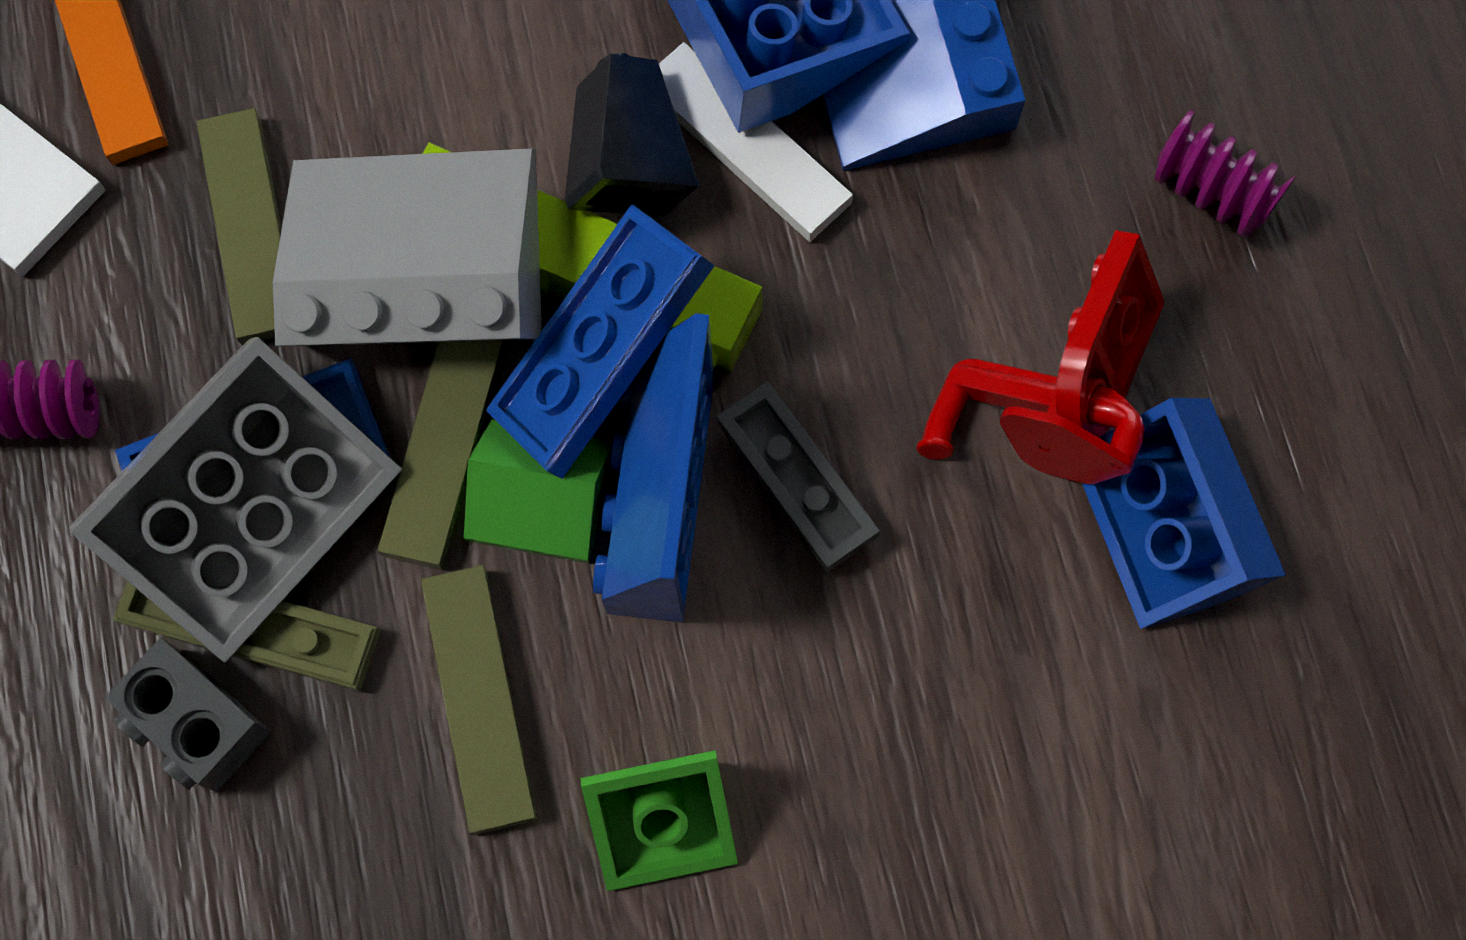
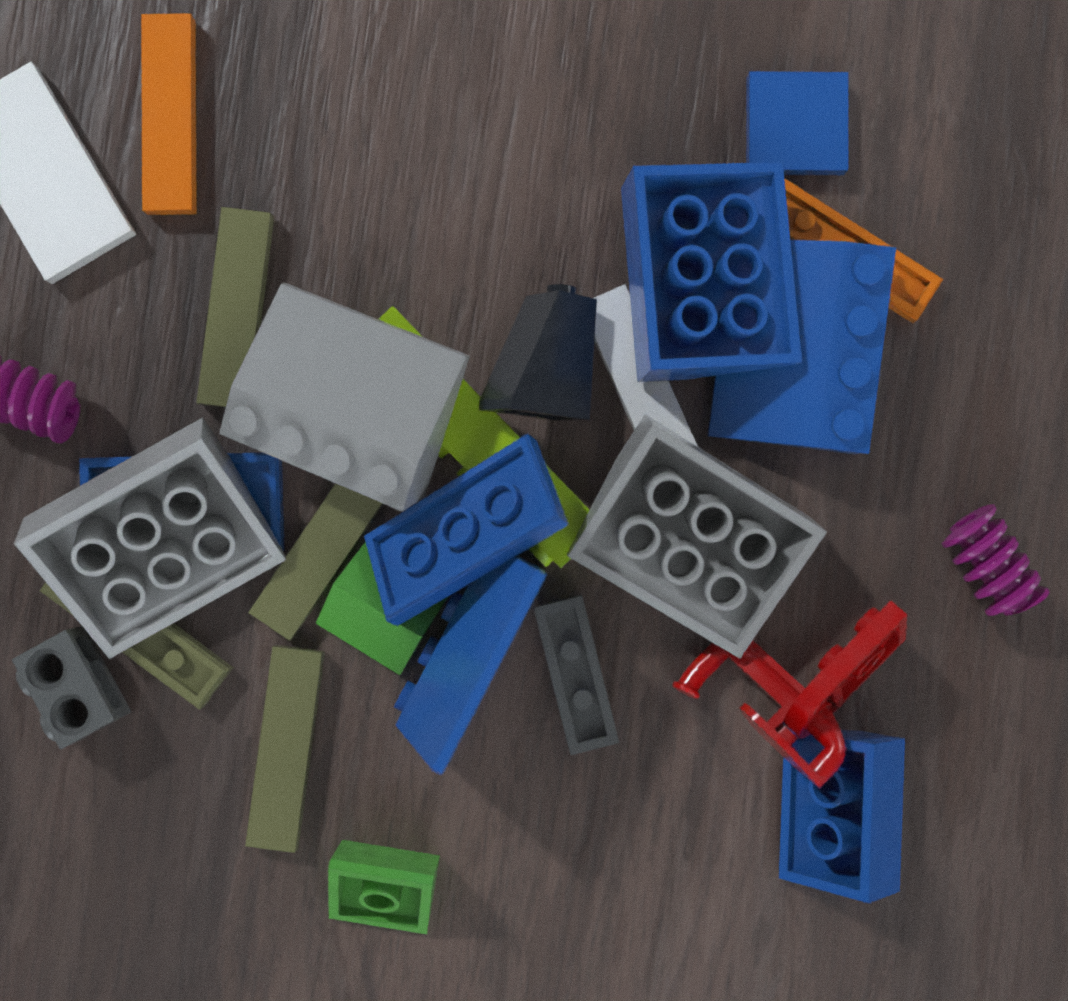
camera: 15 degrees right, 15 degrees up
none -> light grey slope [567,414,827,658]

